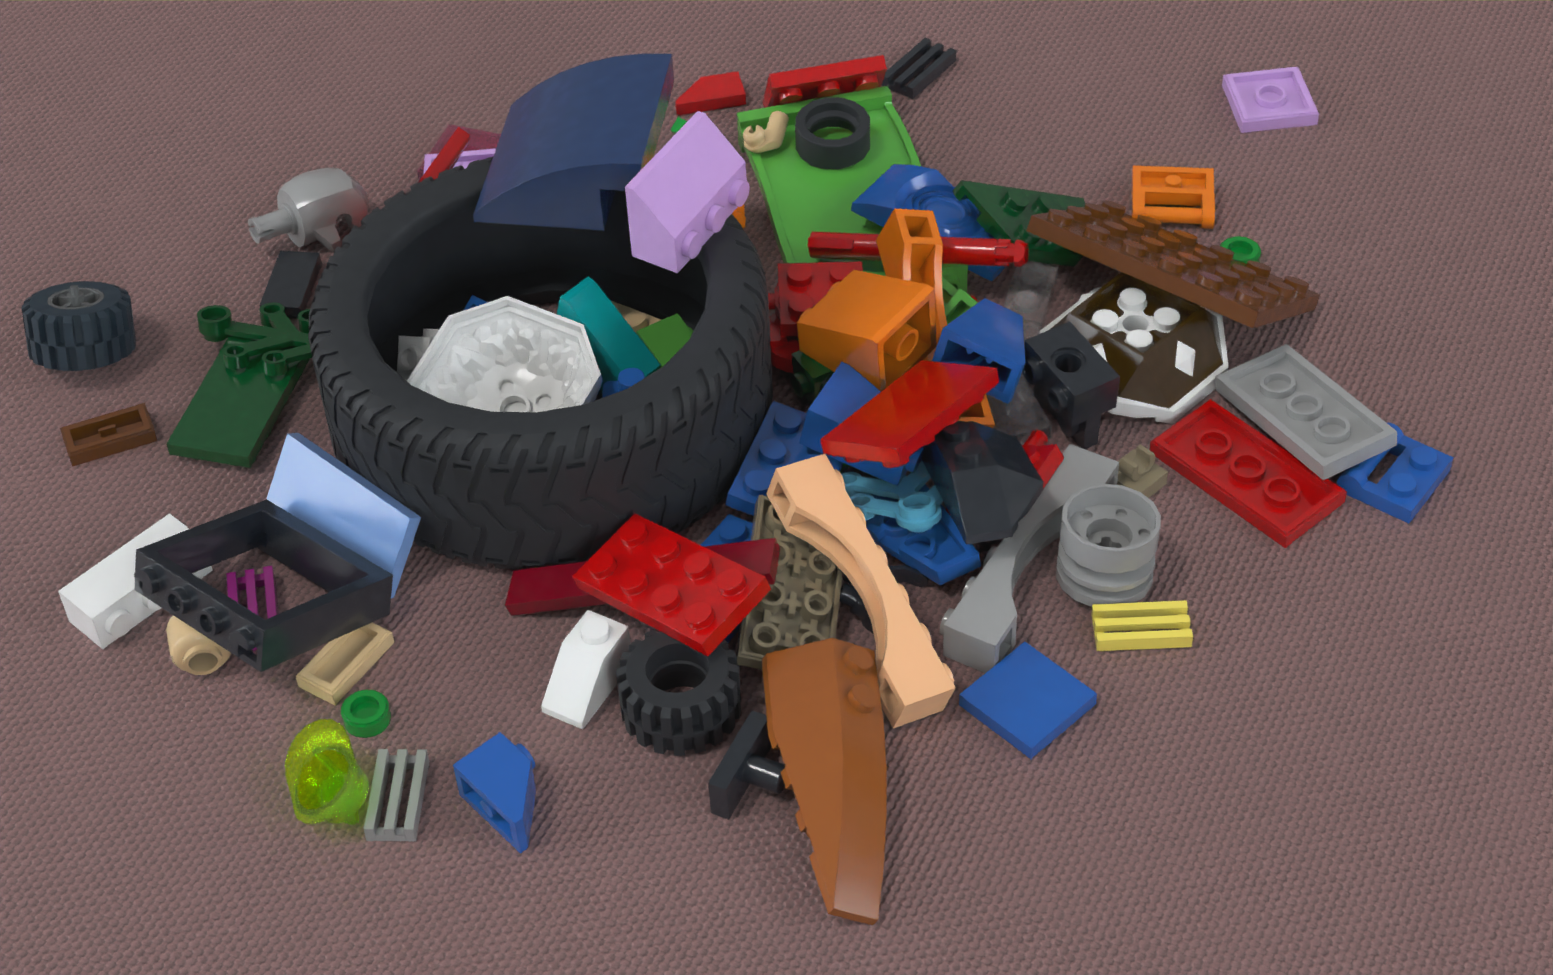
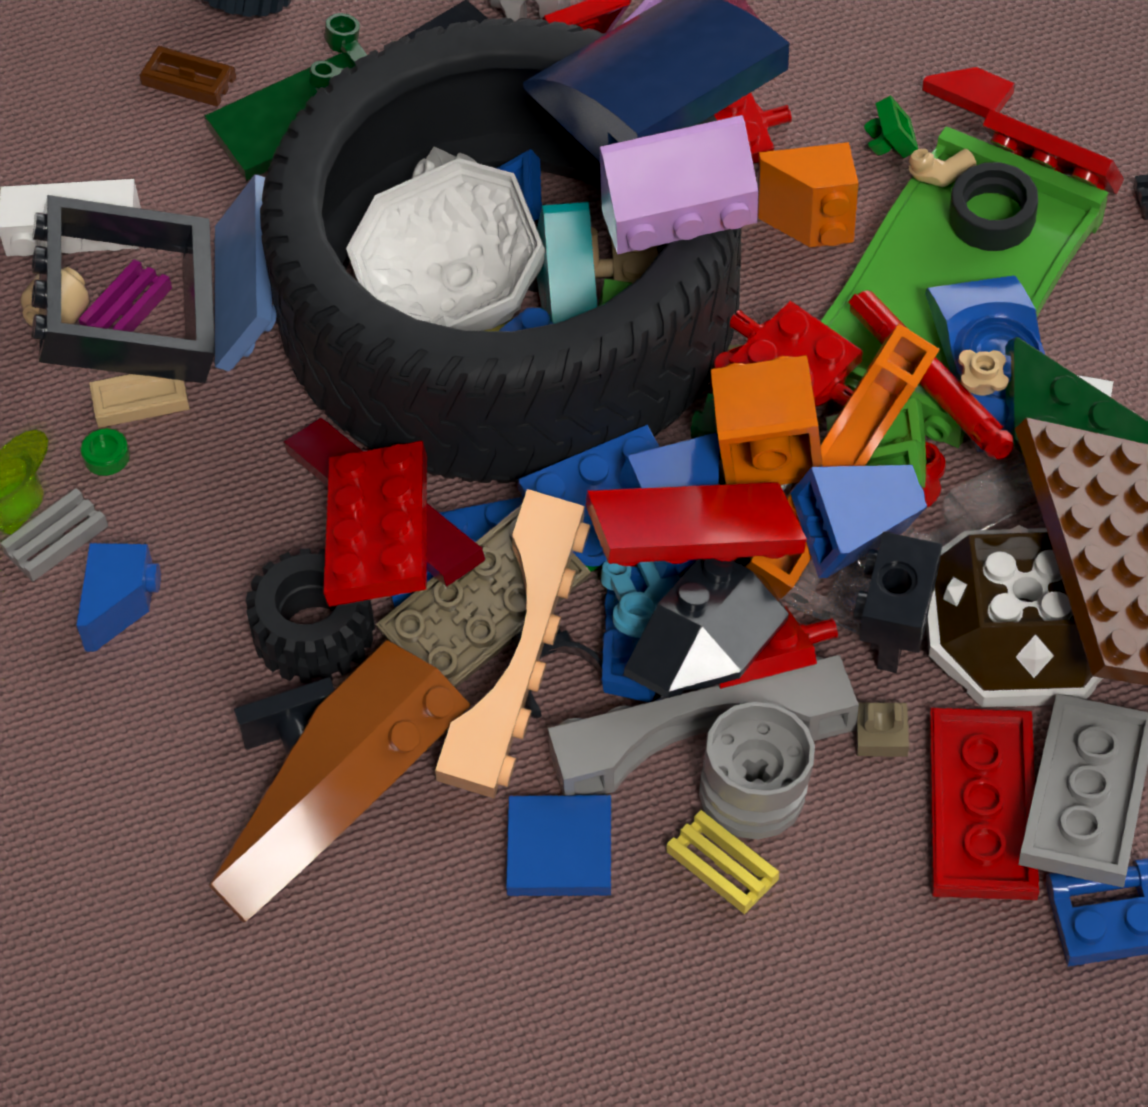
camera: 45 degrees right, 10 degrees up
white slope [541,610,631,730] -> none
none -> tan plate [958,350,1009,396]

